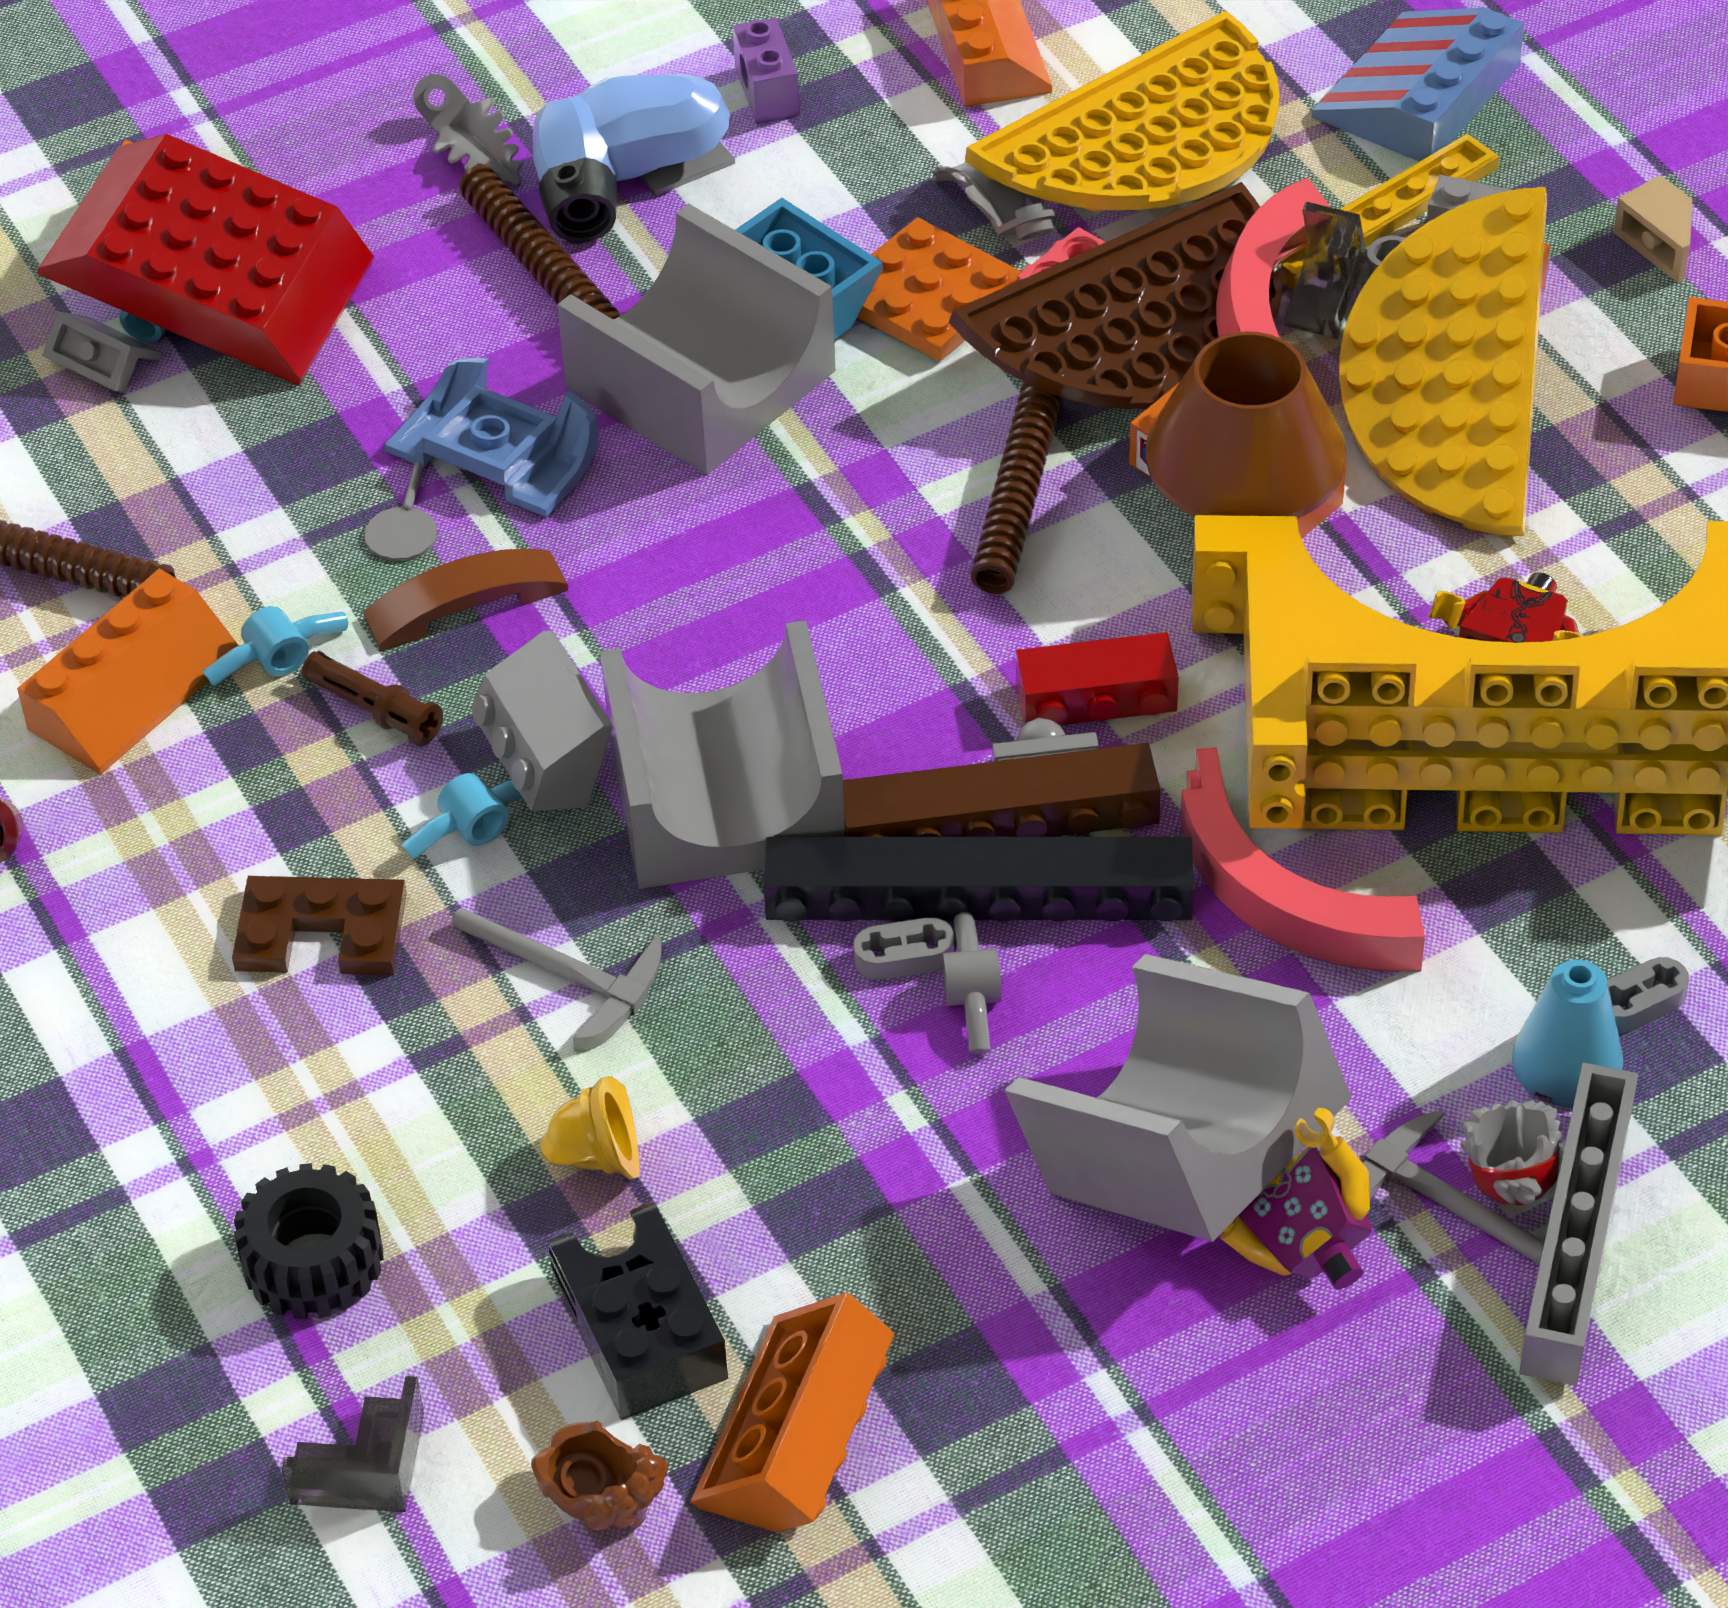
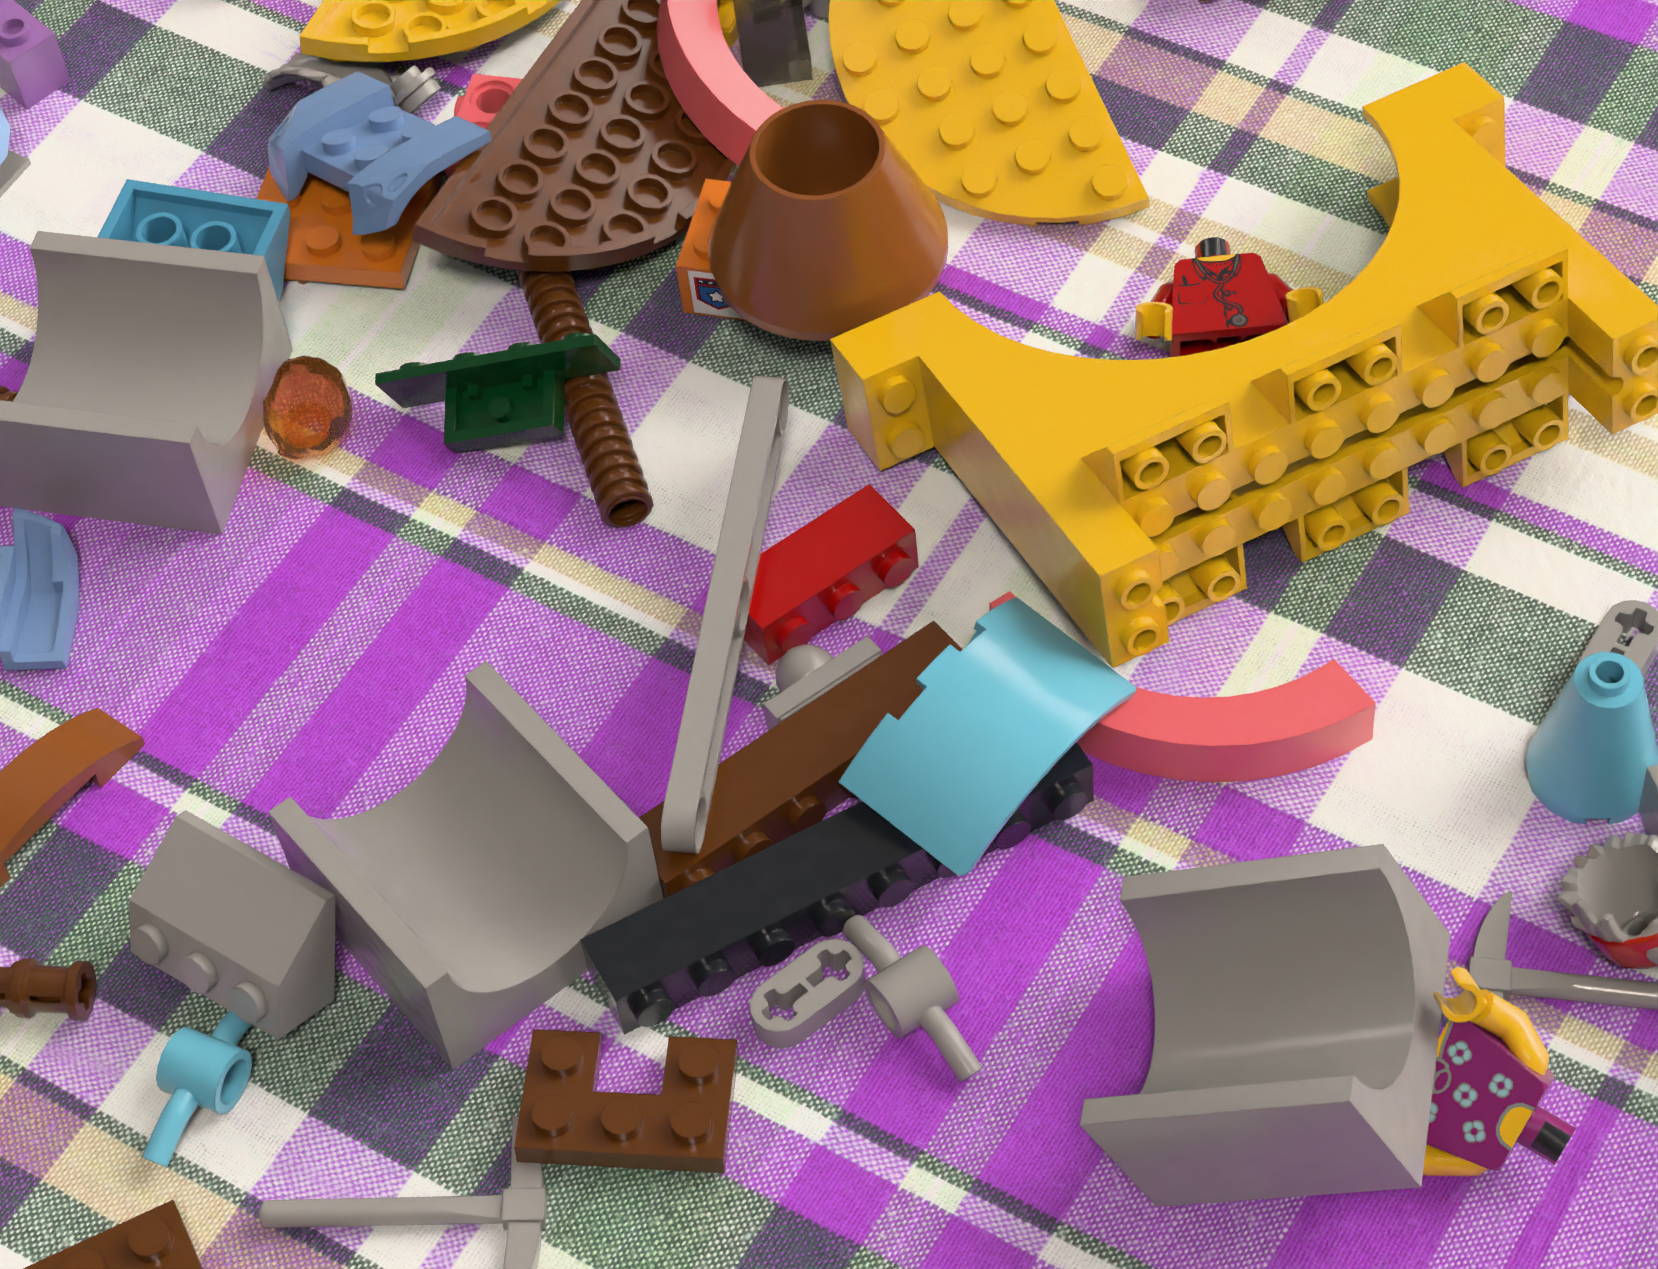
camera: 25 degrees left, 5 degrees up
none -> clear orange hair [262,355,353,460]
none -> medium blue piece [268,71,492,235]
none -> dark green bracket [375,332,621,453]
none -> reddish brown plate [514,1029,739,1173]
none -> light grey beam [660,376,790,854]
none -> medium azure panel [839,597,1137,876]

